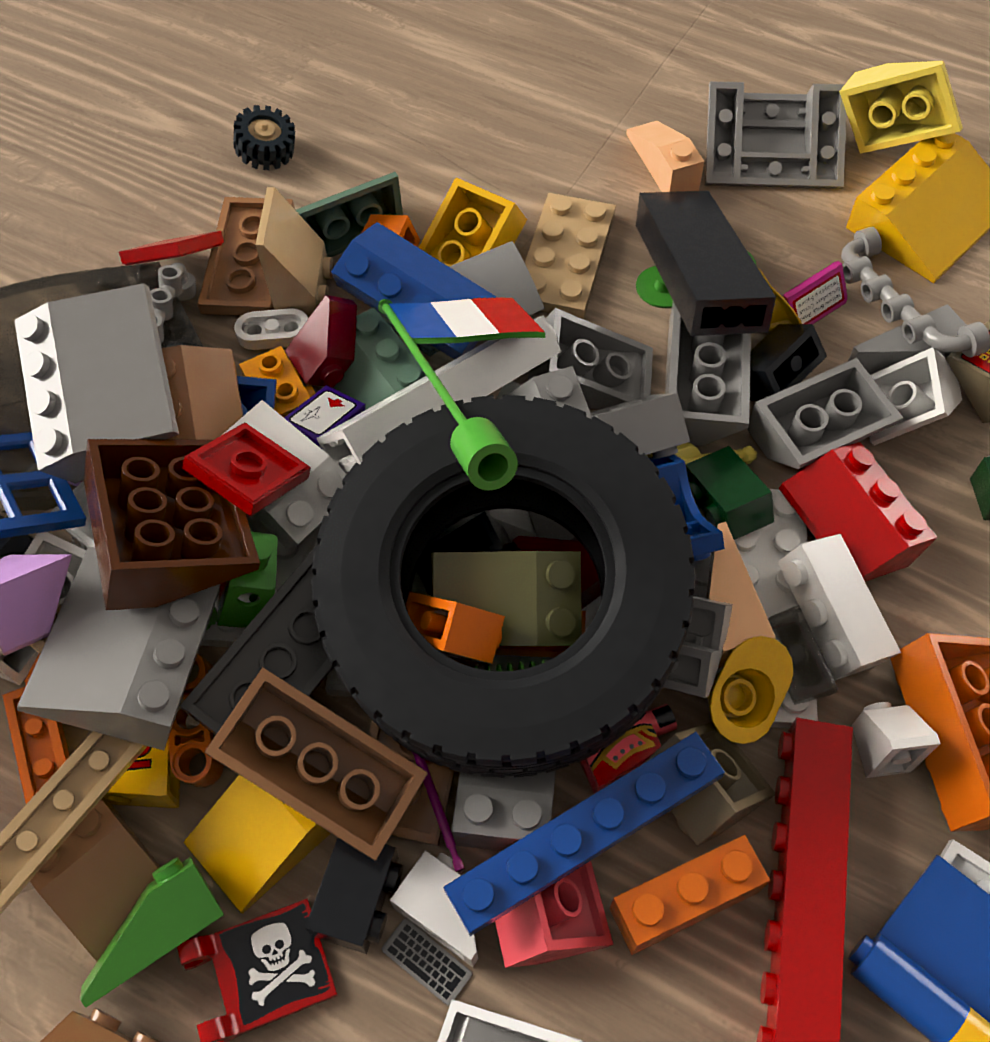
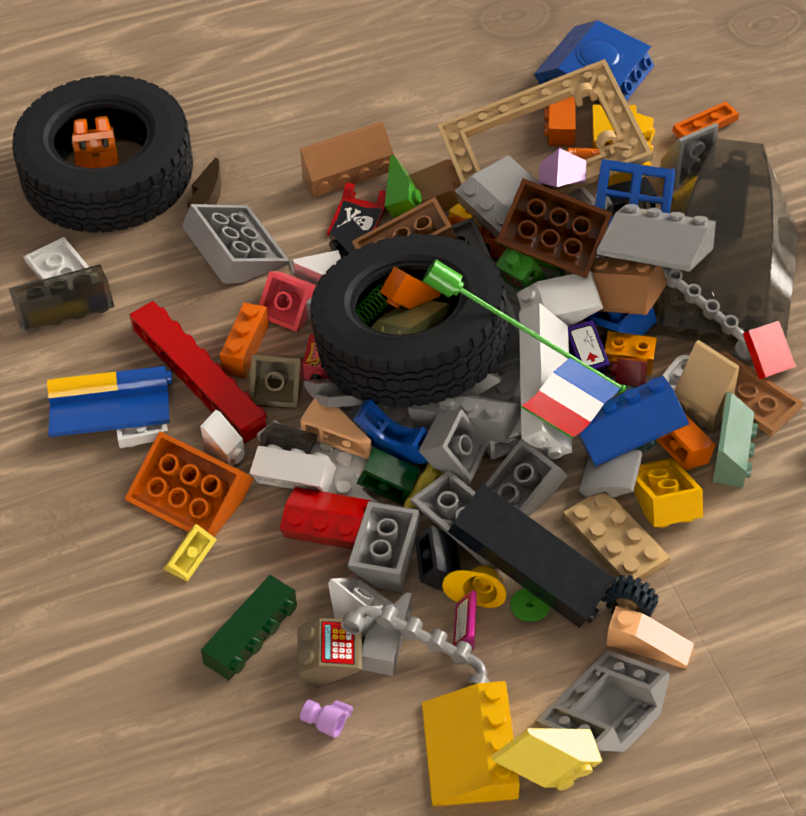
camera: 130 degrees right, 10 degrees down
red tile [182,422,311,516] -> none
blue plate [443,732,725,936] -> none
yellow piece [707,636,794,744] -> none
none -> black wheel [605,575,658,617]

